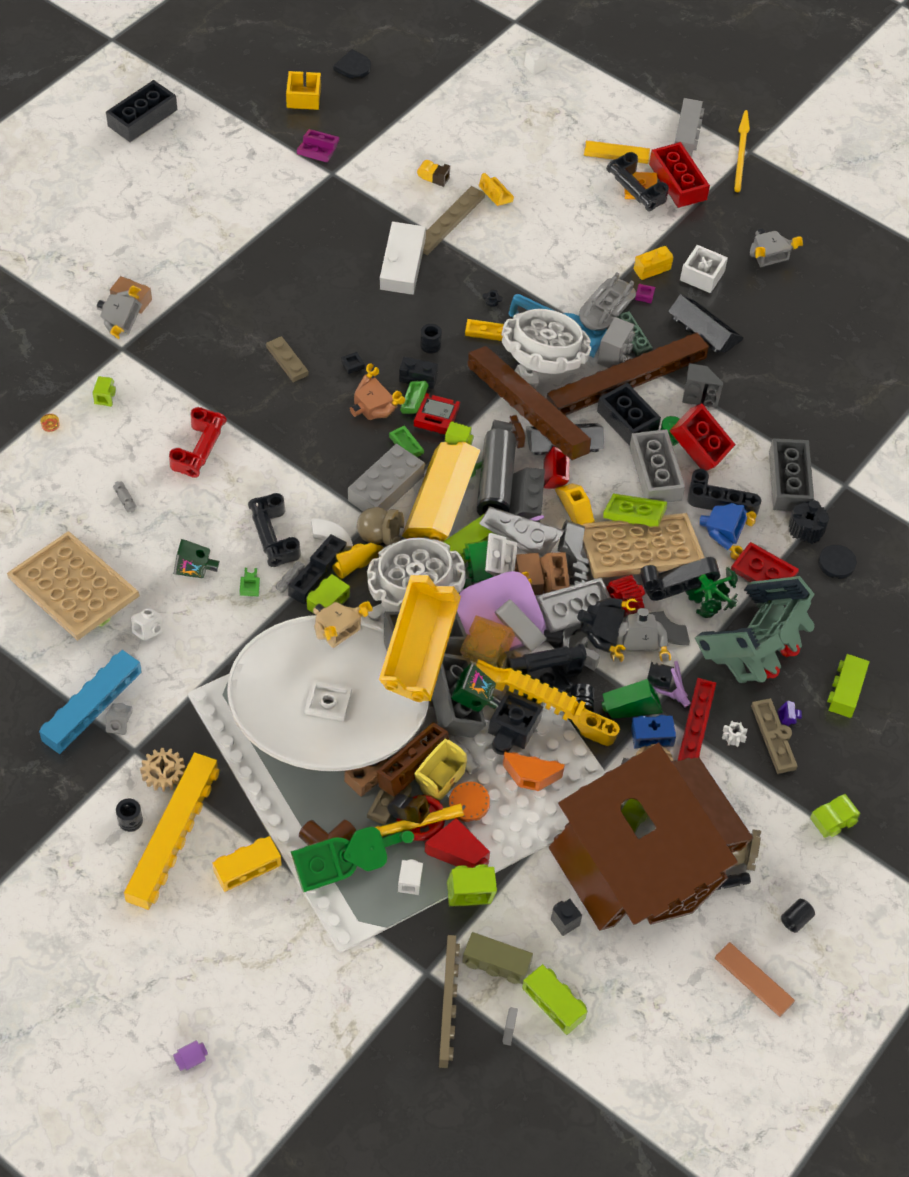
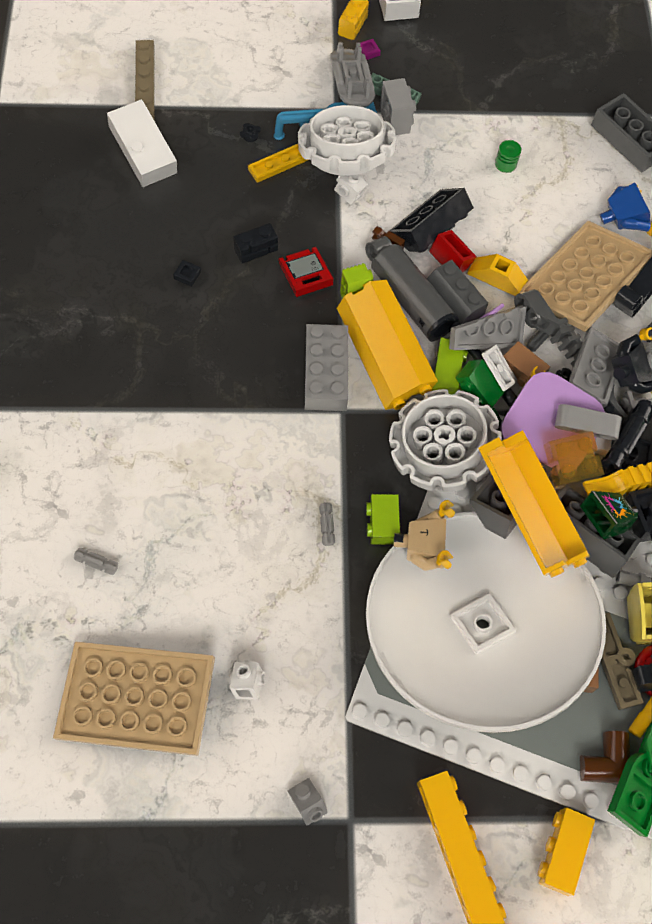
camera: 40 degrees left, 10 degrees up
dark azure brick [39,650,142,754] -> none
black piece [116,798,143,832] -> none
tan gear [140,748,186,792] -> none
red piece [169,407,227,478] -> none
dark green torso [173,539,220,578] -> none
bright green plate [239,567,260,597] -> none
black piece [248,493,301,567] -> none
dark tan plate [266,336,308,382] -> none
black slope [288,534,347,604] -> none
white tile [311,519,353,550] -> none
yellow panel [332,543,384,579] -> none
nougat torso [350,363,405,420] -> none
dark tan tile [356,507,404,546] -> none
reddish brown brick [376,722,449,797] -> none
bright green plate [389,425,424,457] -> none
bright green plate [400,381,428,414] -> none
leg [417,160,450,187] -> none
black piece [420,324,442,353] -> none
reddish brown brick [468,346,591,460] -> none
yellow bracket [478,173,514,206] -> none
medium nougat brick [540,552,570,594] -> none
reddish brown brick [546,332,709,416] -> none
black brick [597,383,661,446] -> none
lime plate [603,493,667,527] -> none
red brick [606,575,645,618] -> none
light grey brick [630,429,685,502] -> none
slope [668,294,744,353] -> none
red brick [669,403,736,471] -> none
dark grey slope [682,363,723,408] -> none
black beam [687,469,762,515] -> none

